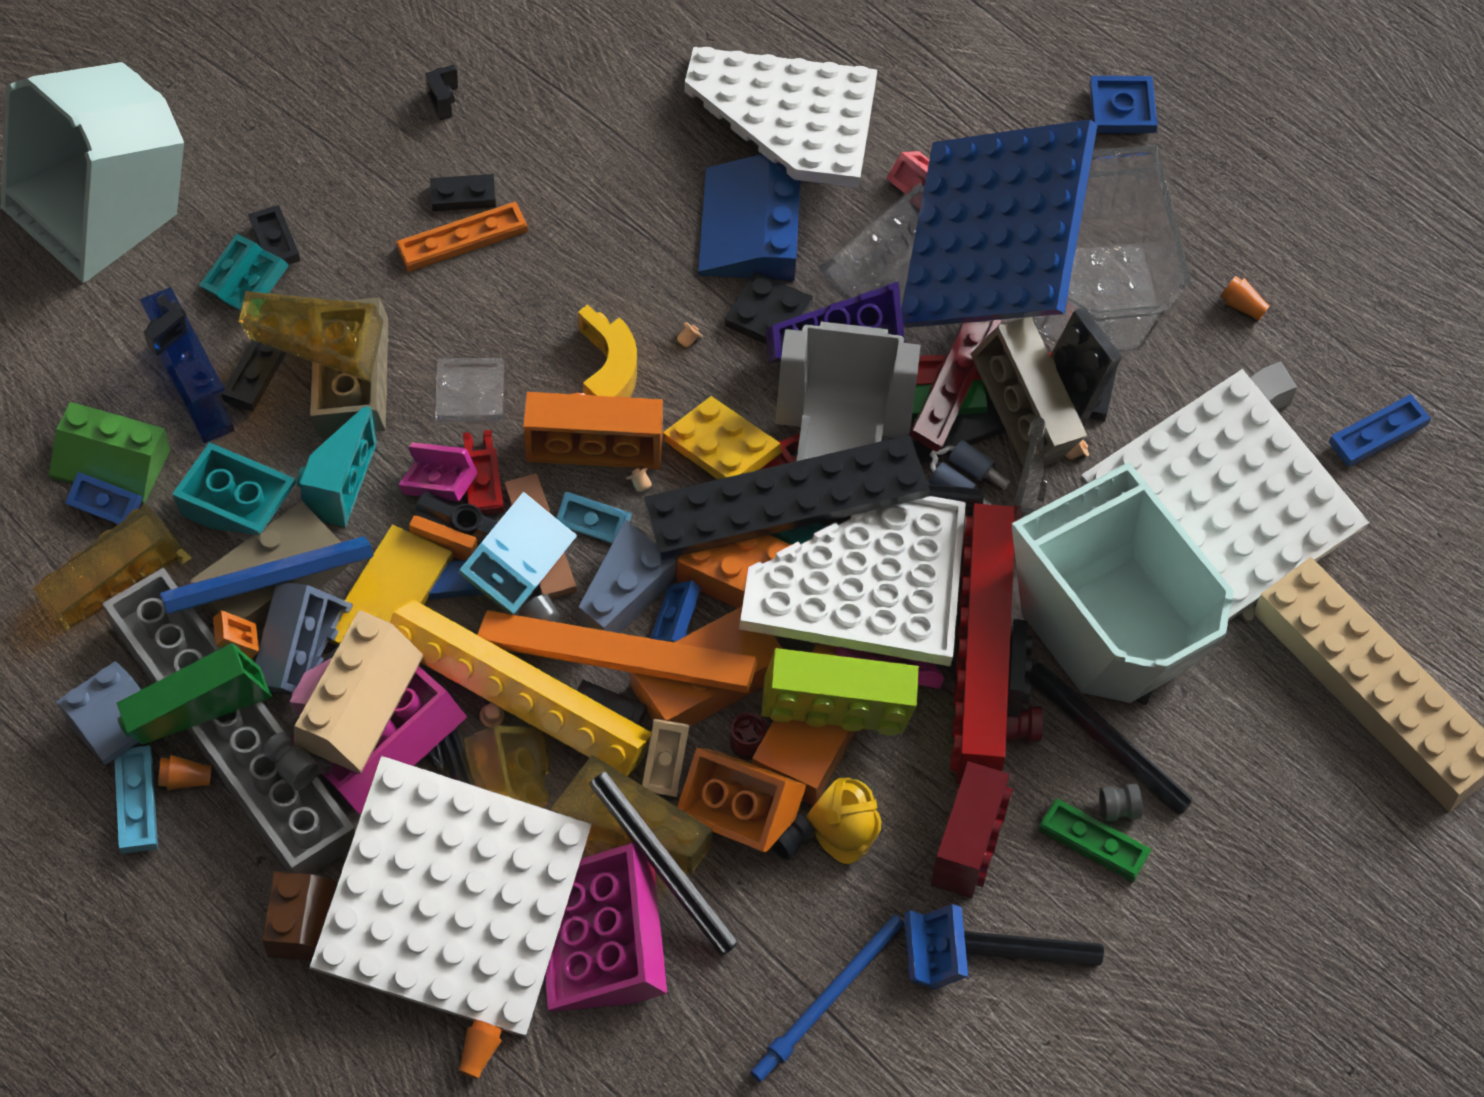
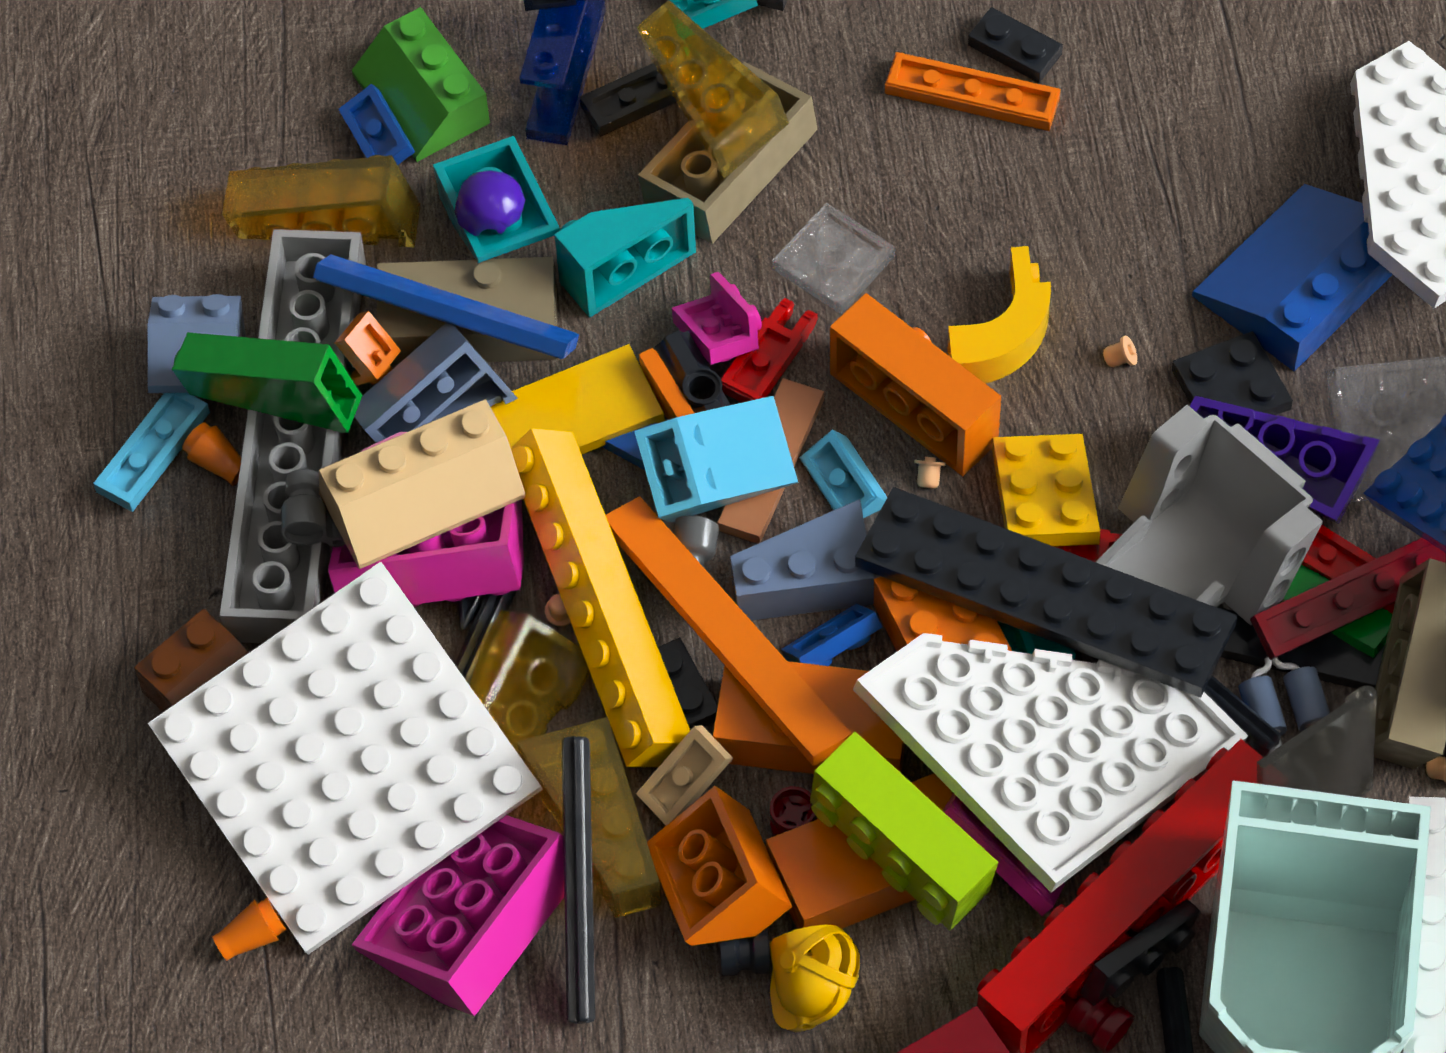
camera: 45 degrees right, 0 degrees up
none -> dark purple hair [454,170,525,236]

